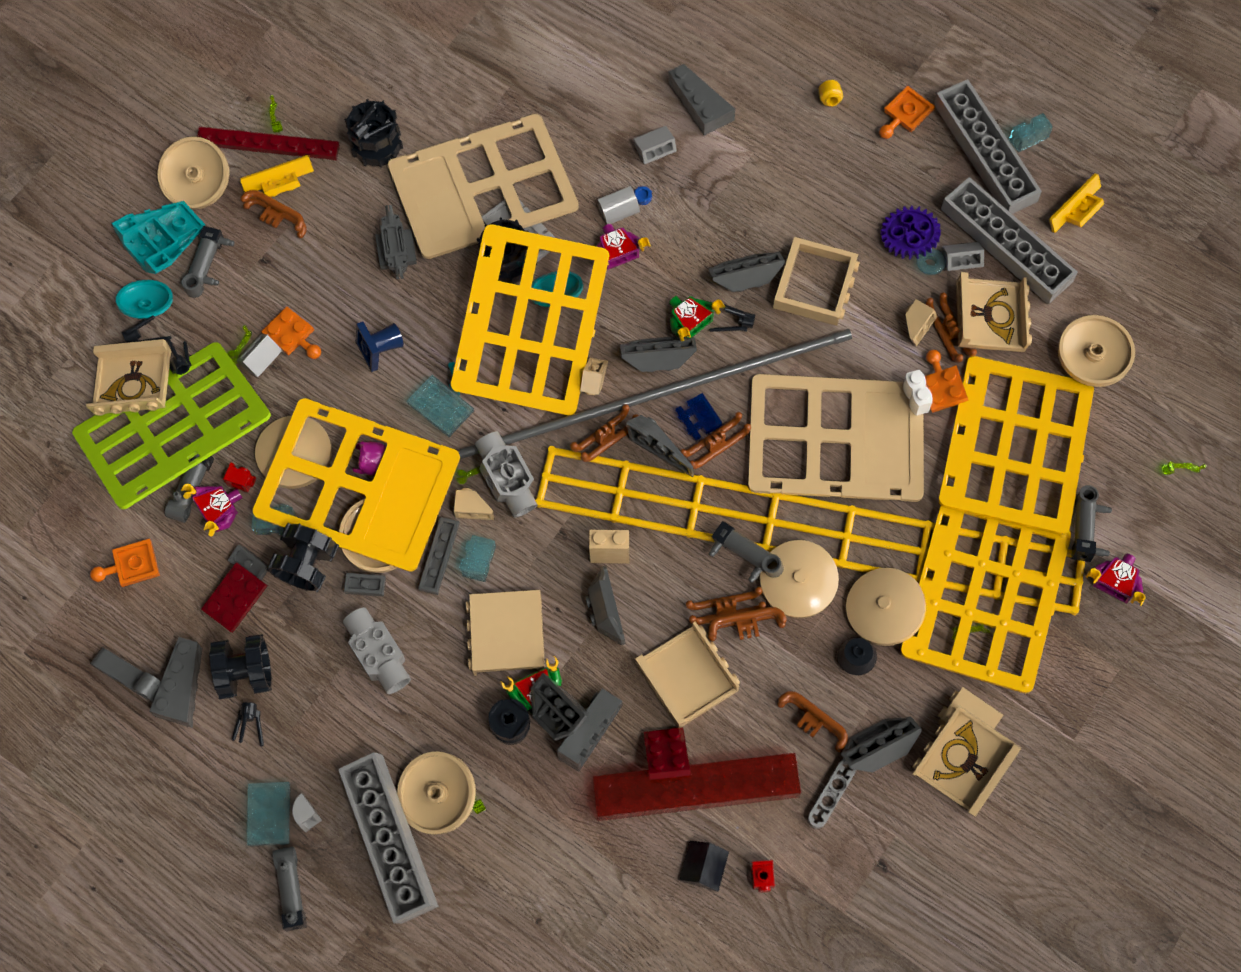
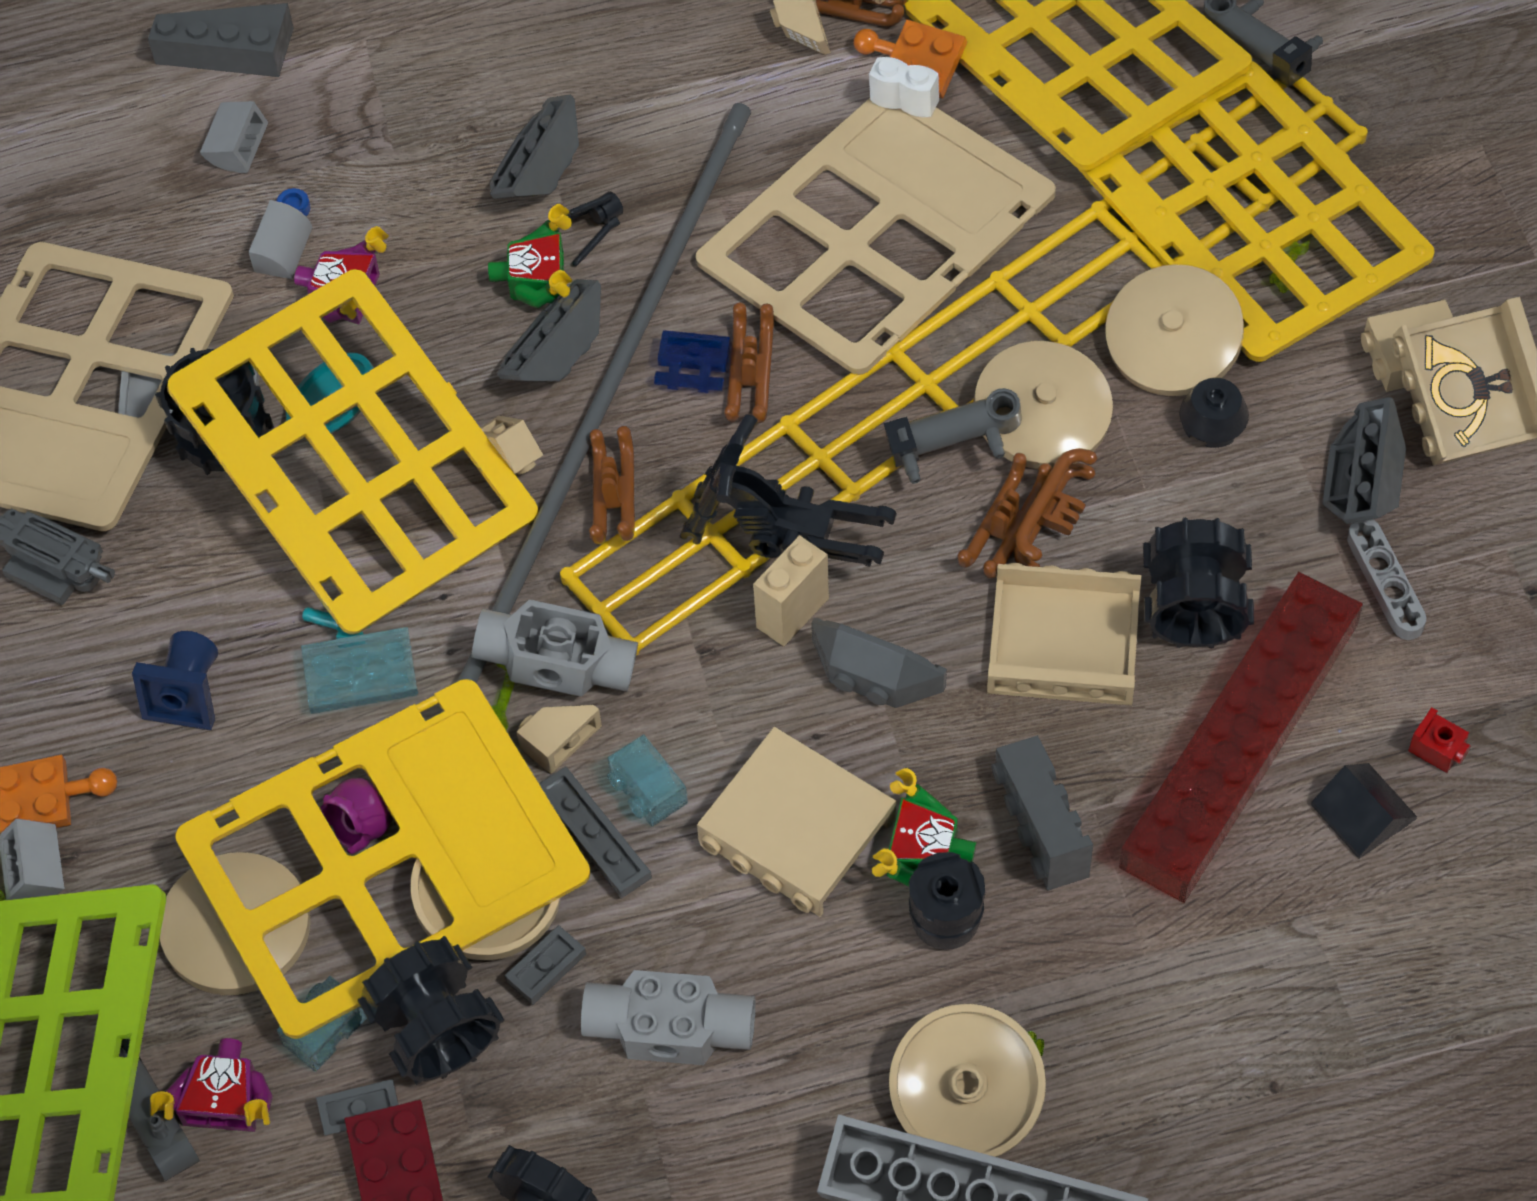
camera: 50 degrees left, 10 degrees down
red brick [223,462,256,492] -> none
dark grey wedge [531,673,589,741] -> none
dark grey wedge [626,415,694,477] -> none
dark red plate [643,727,691,780] -> none
tan window [773,237,860,326] -> none
dark orange piece [777,691,848,752] -> none
torso [1086,553,1146,606] -> none
none -> black piece [680,414,897,567]
none -> black piece [1143,517,1254,649]

